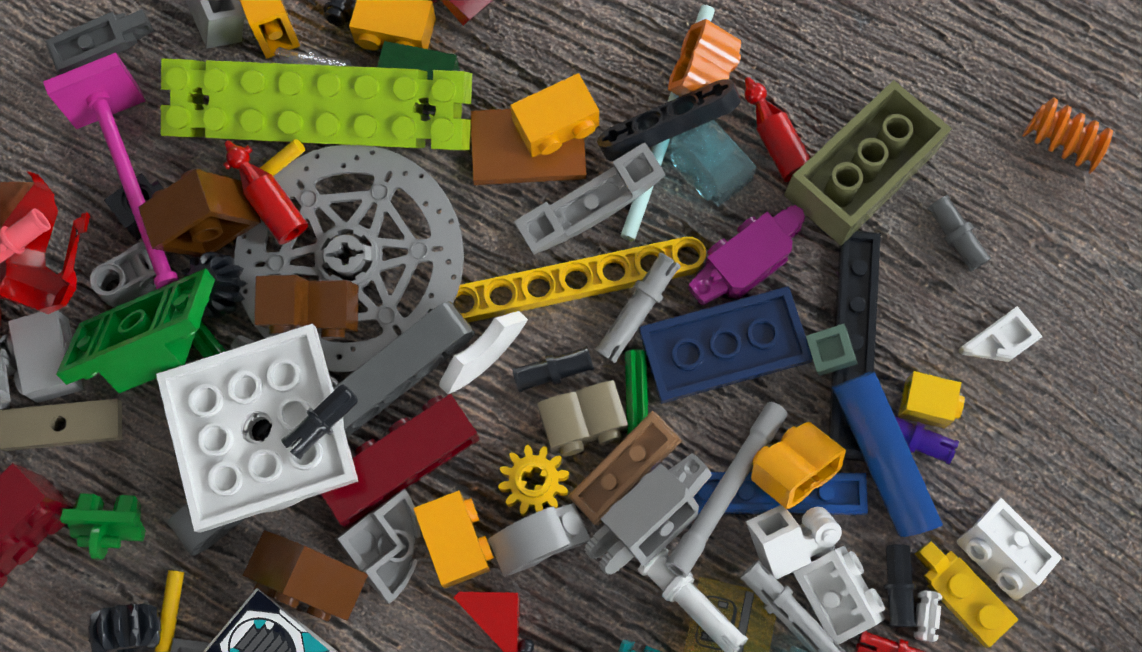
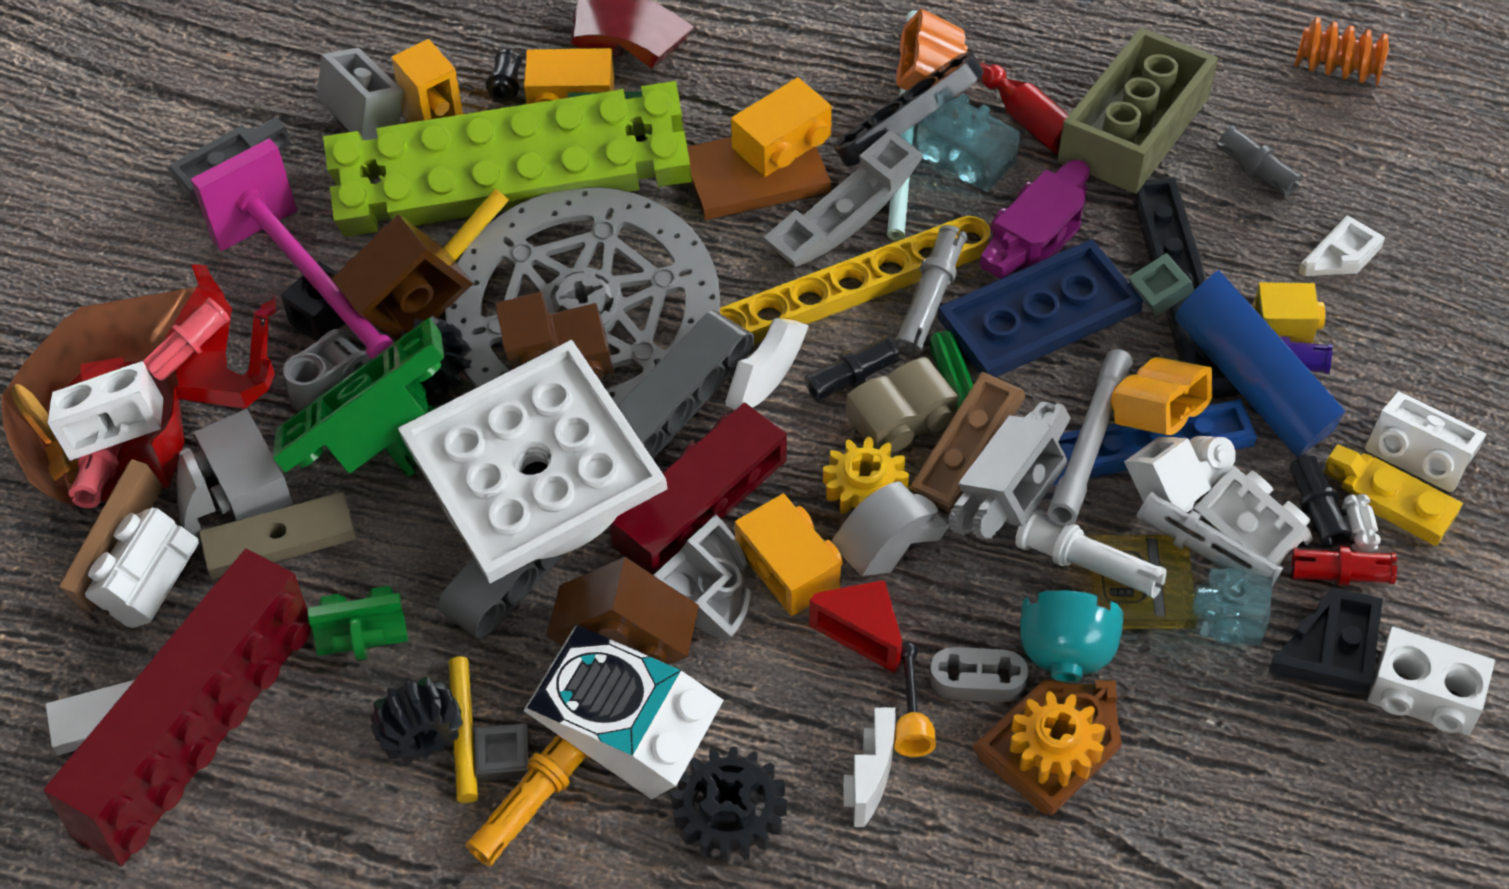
camera: 15 degrees left, 20 degrees down
red wheel [223,140,308,245] -> none
black axle [281,384,358,459] -> none

